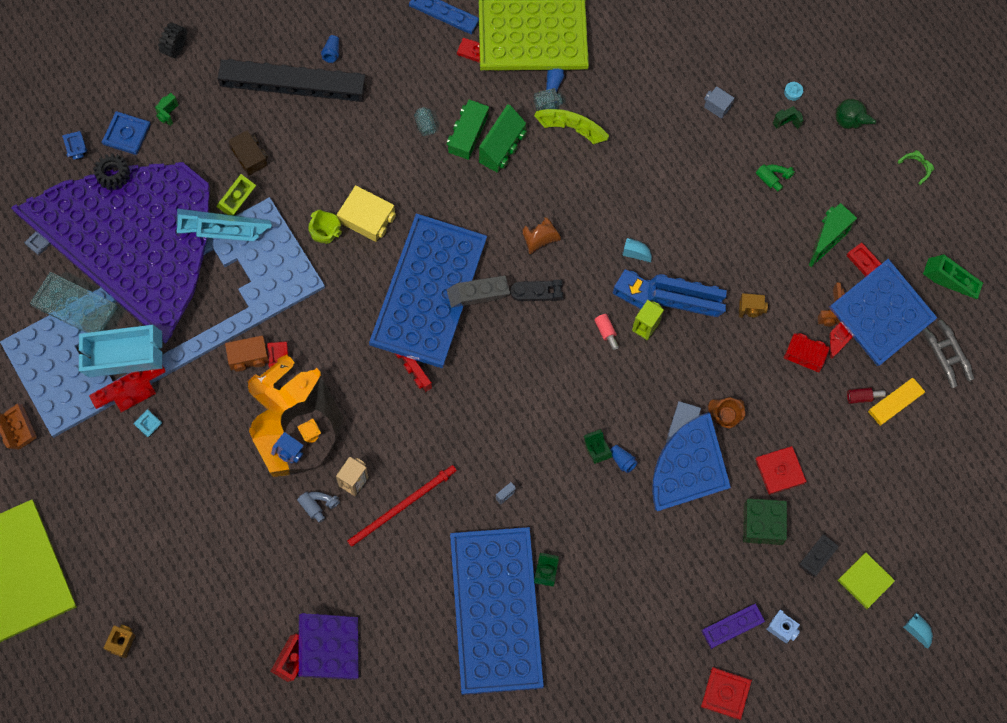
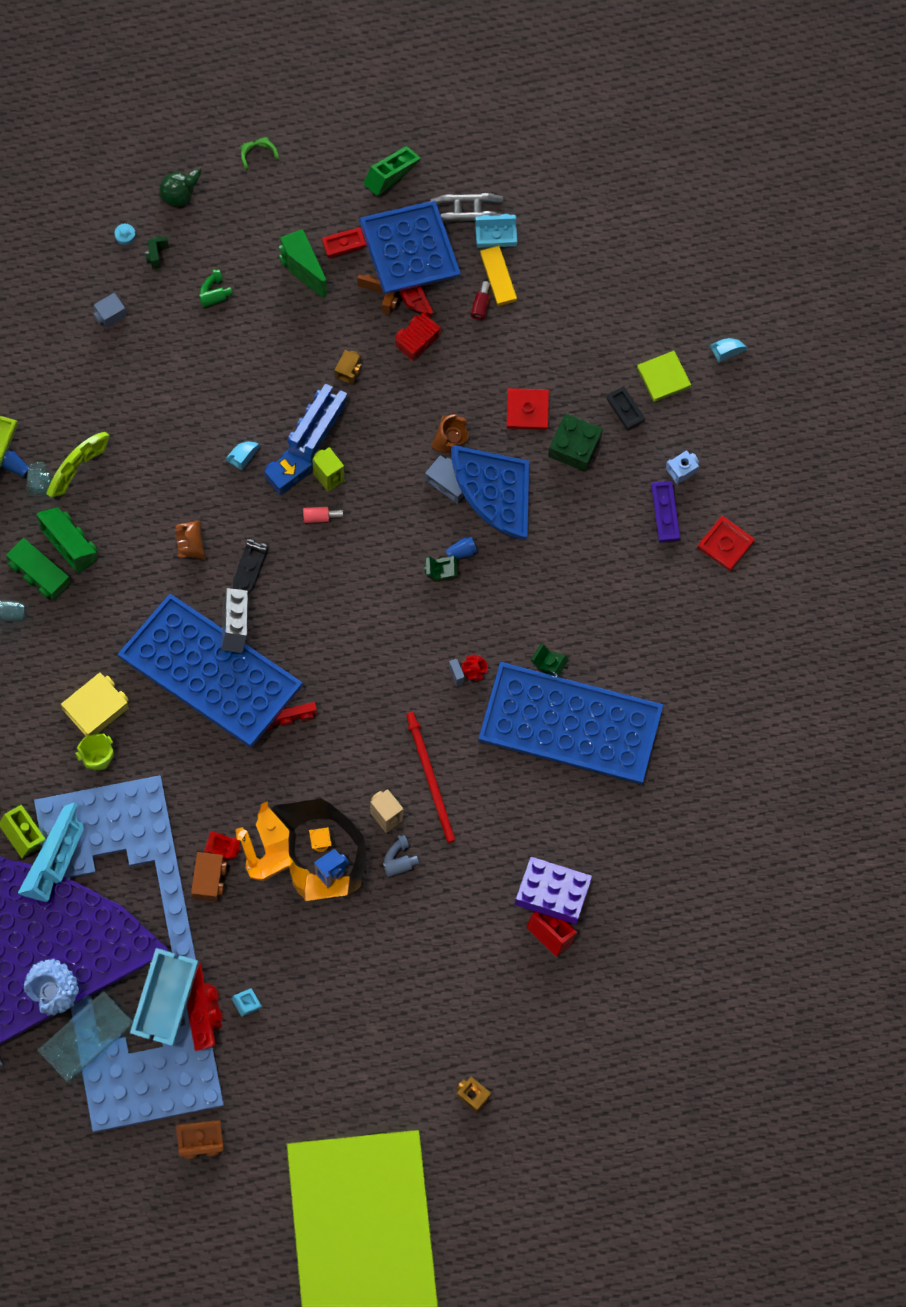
camera: 70 degrees left, 0 degrees up
none -> light blue hair [24,959,79,1016]
none -> red gear [462,654,488,681]
none -> medium azure bracket [475,214,517,248]

